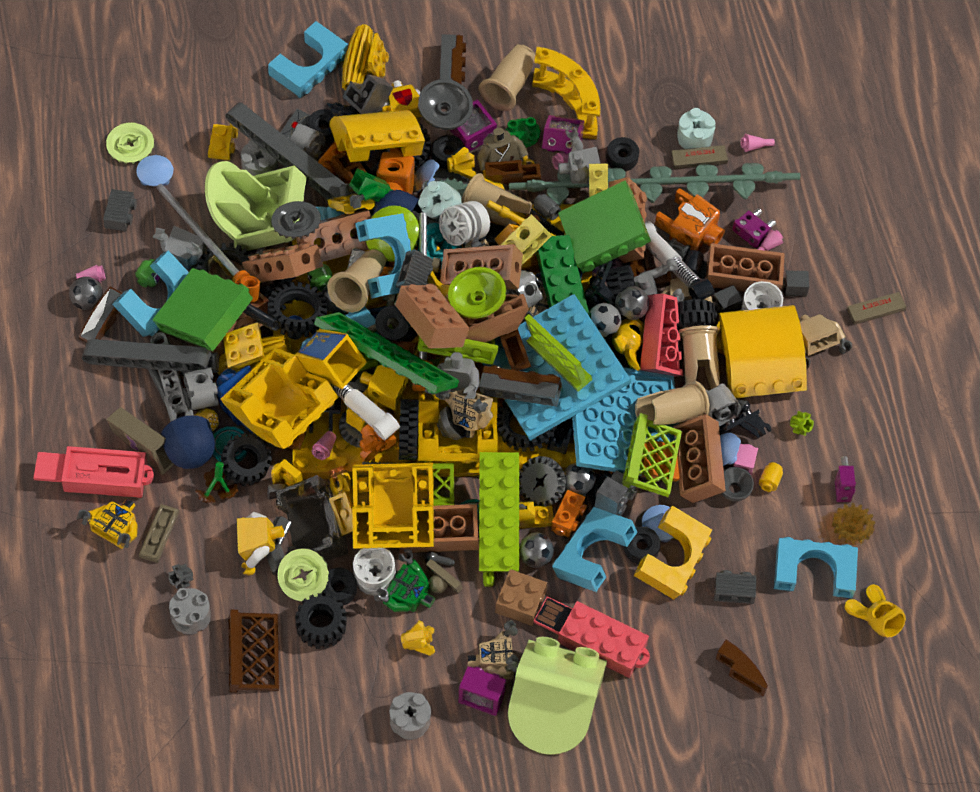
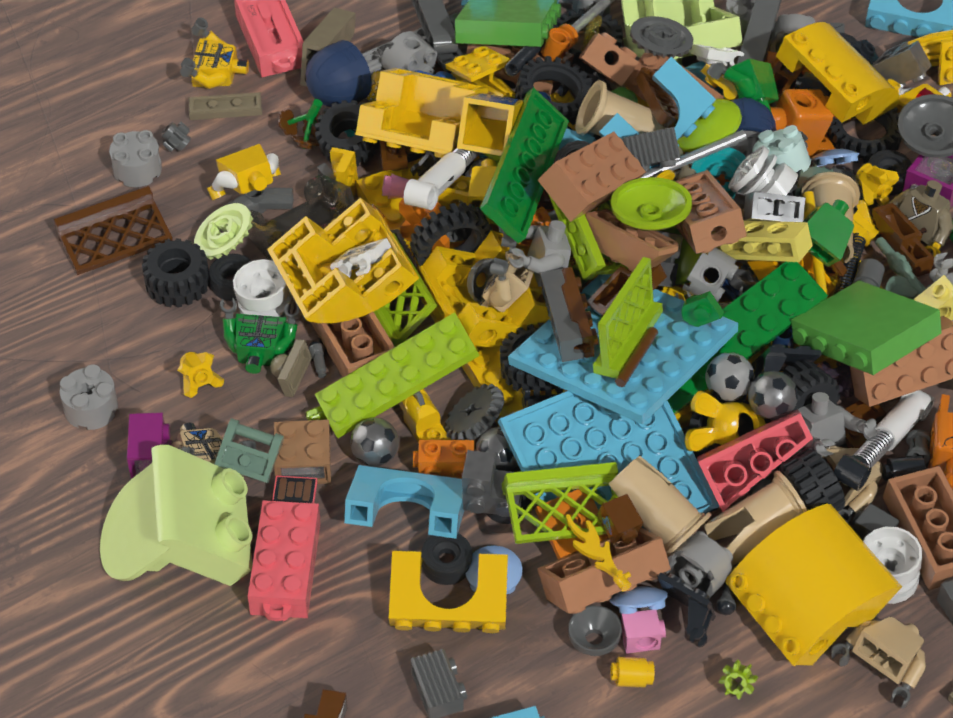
camera: 70 degrees right, 10 degrees down
none -> sand green plate [214,418,284,483]
none -> white plate [330,238,391,278]
none -> yellow piece [566,514,631,592]
none -> reddish brown brick [597,494,643,544]
none -> reddish brown bar [615,327,658,387]
none -> reddish brown beam [635,67,678,128]
none -> green plate [681,291,724,327]
none -> white plate [689,44,744,67]
none -> brick [743,192,806,222]
none -> green torso [803,199,854,267]

